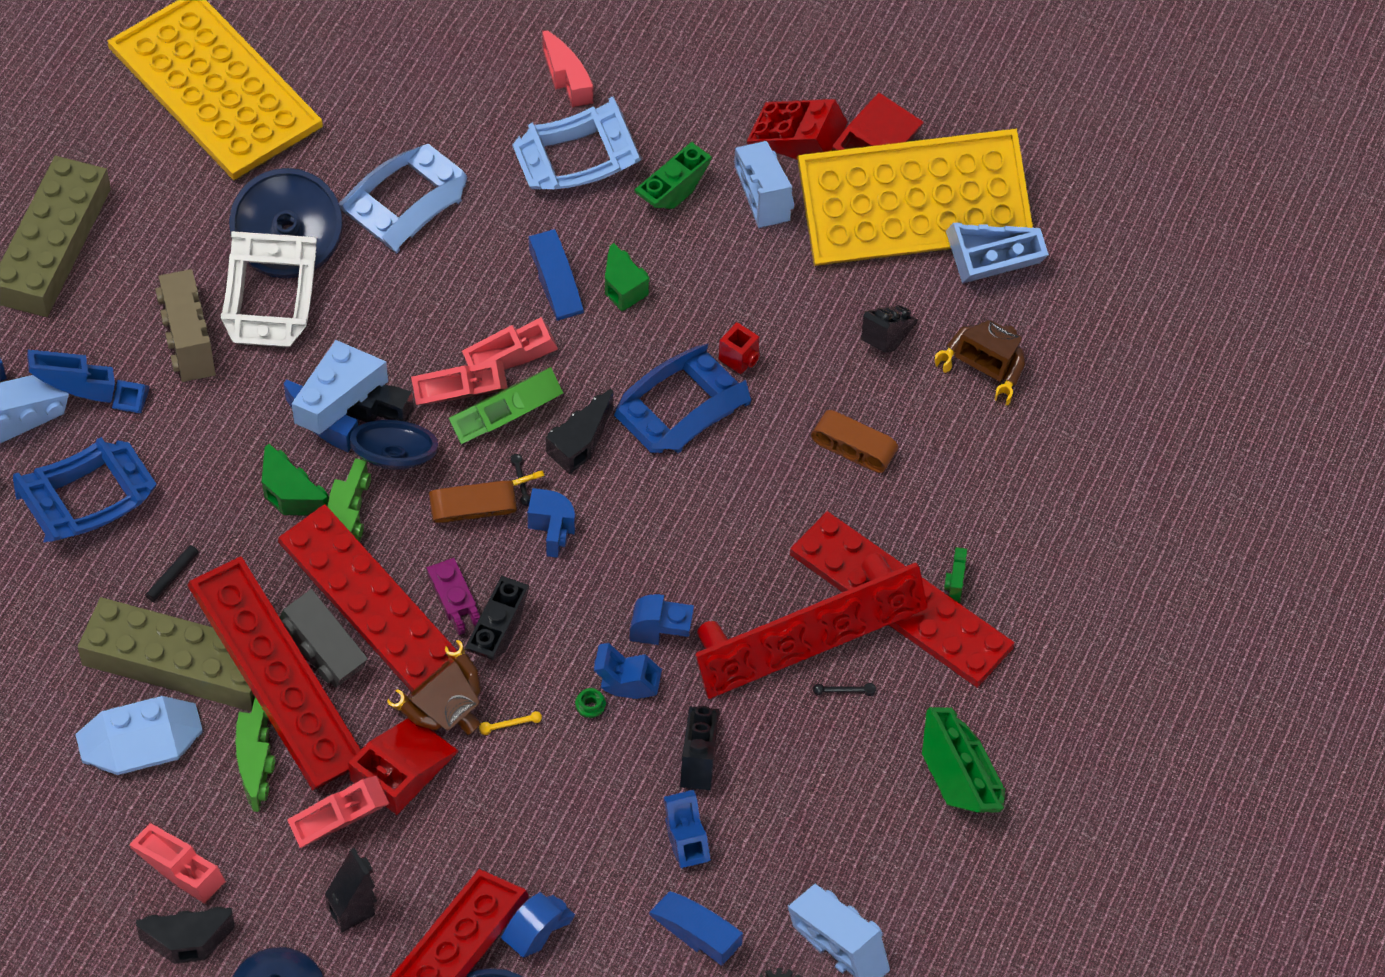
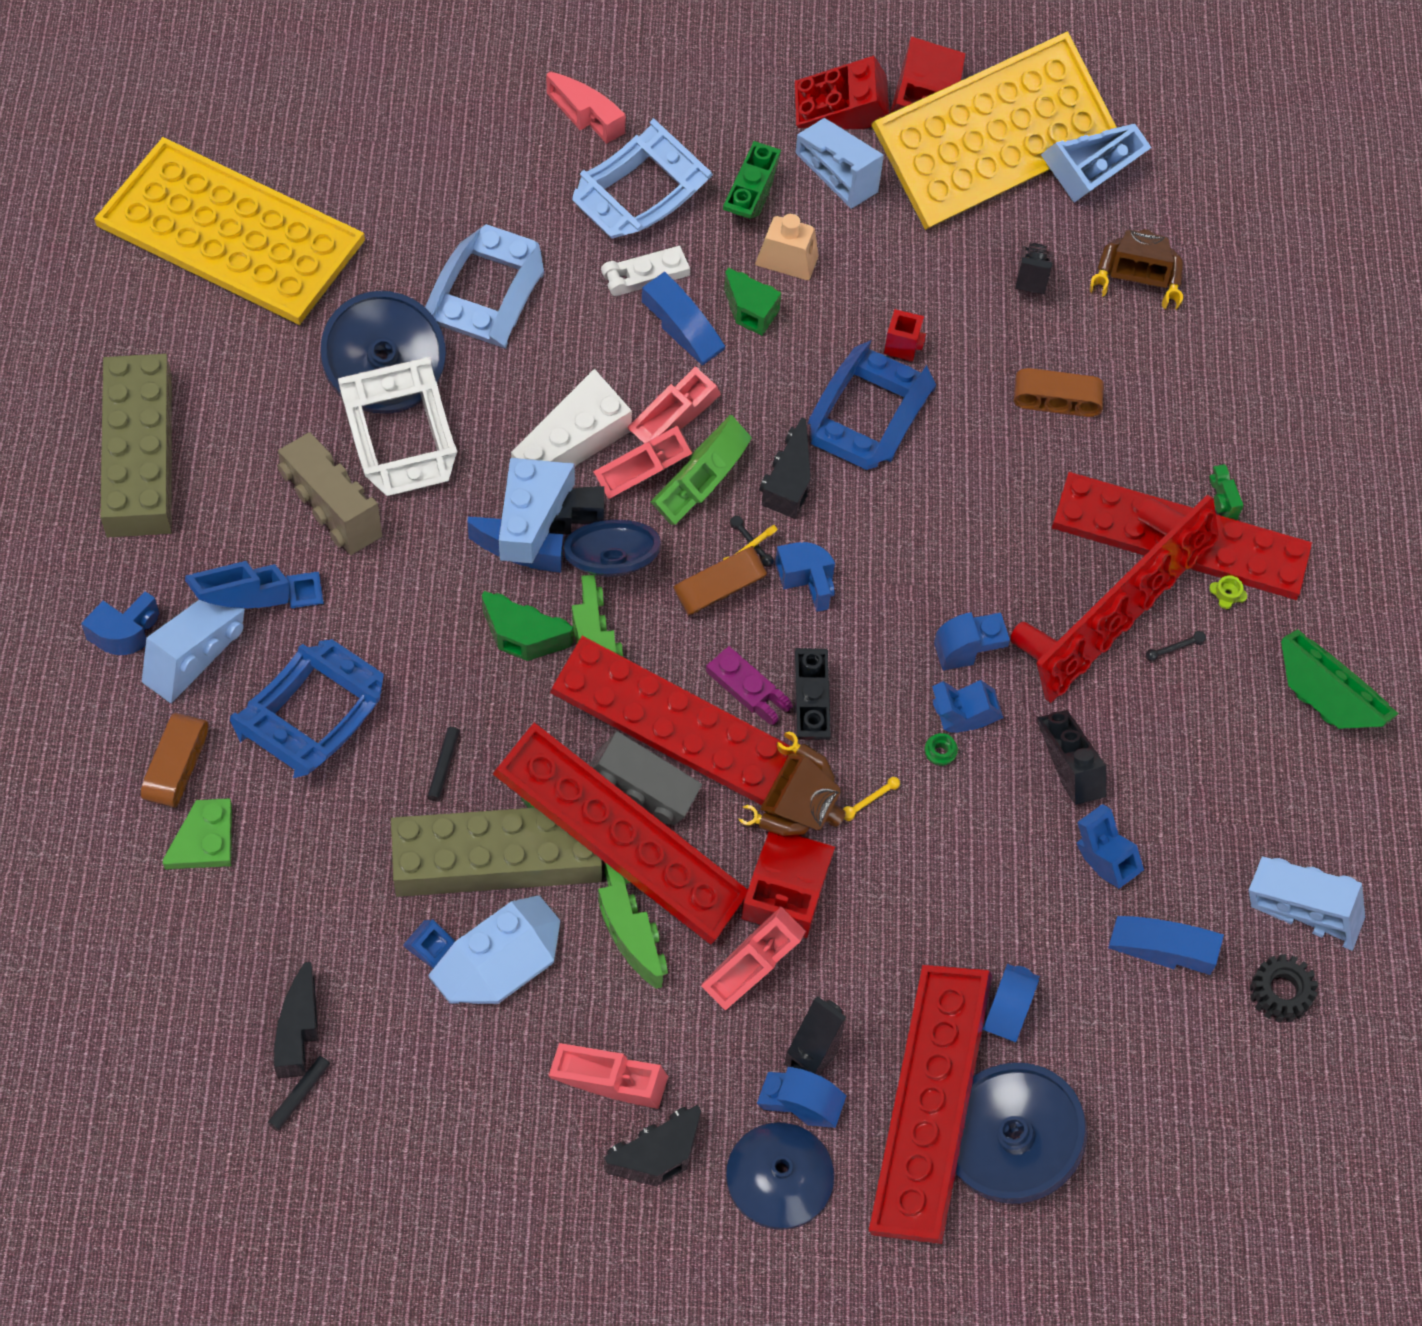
camera: 25 degrees left, 5 degrees up
none -> blue slope [403,919,455,969]
none -> white wedge [511,369,632,466]
none -> white plate [601,246,690,296]
none -> light nougat torso [755,214,818,281]
none -> blue brick [757,1067,847,1128]
none -> lime plate [1209,575,1247,609]

